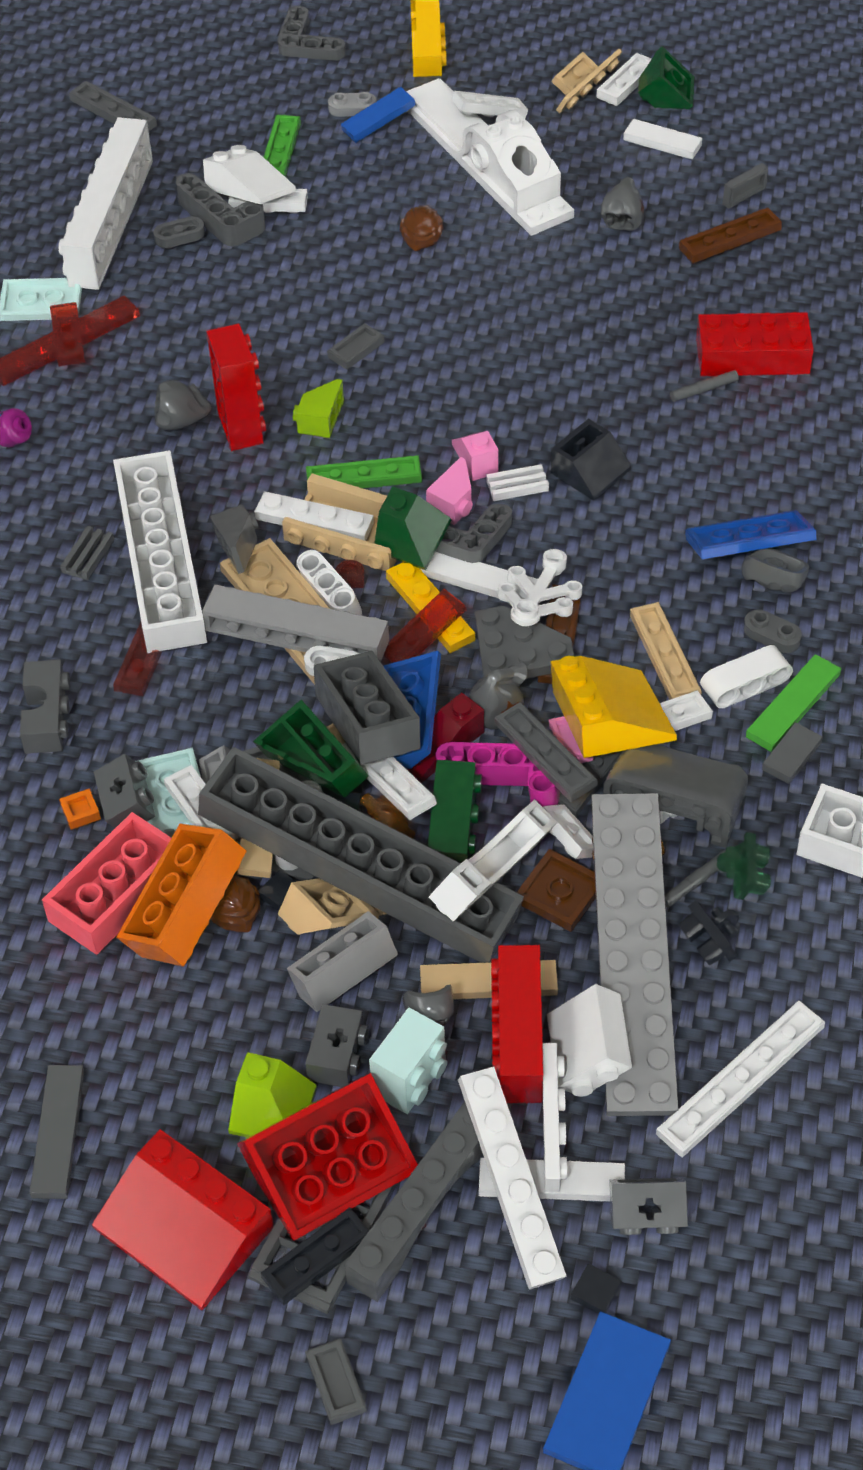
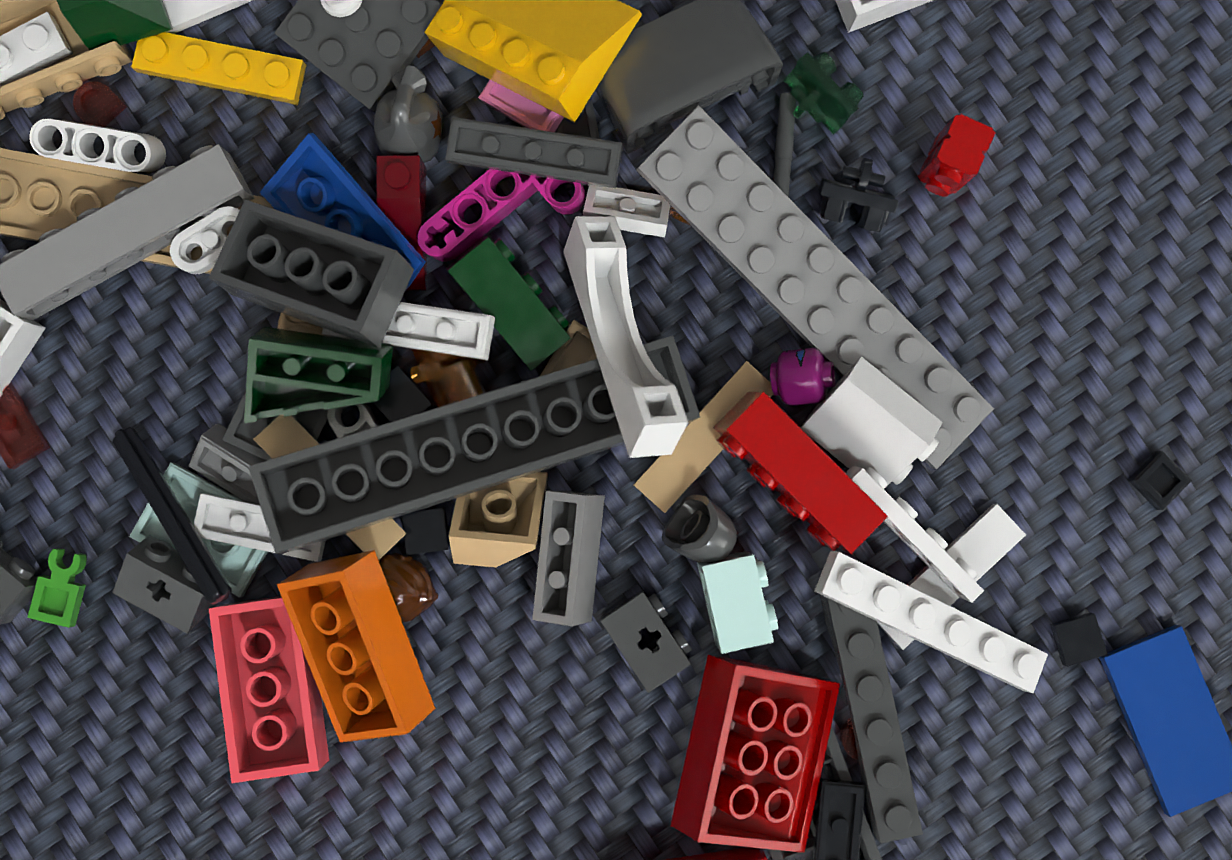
camera: 50 degrees left, 35 degrees up
orange plate [59,788,101,830] -> none
lime slope [228,1052,317,1138] -> none
clear red tile [383,589,467,663] -> none
reddish brown plate [516,849,596,932] -> none
dark grey brick [609,1177,688,1235] -> none
white tile [656,1001,825,1158] -> none
none -> bright green plate [27,548,87,628]
none -> black axle [113,427,232,605]
none -> magenta head [770,348,835,405]
none -> red brick [918,114,995,197]
none -> black tile [1127,451,1192,510]

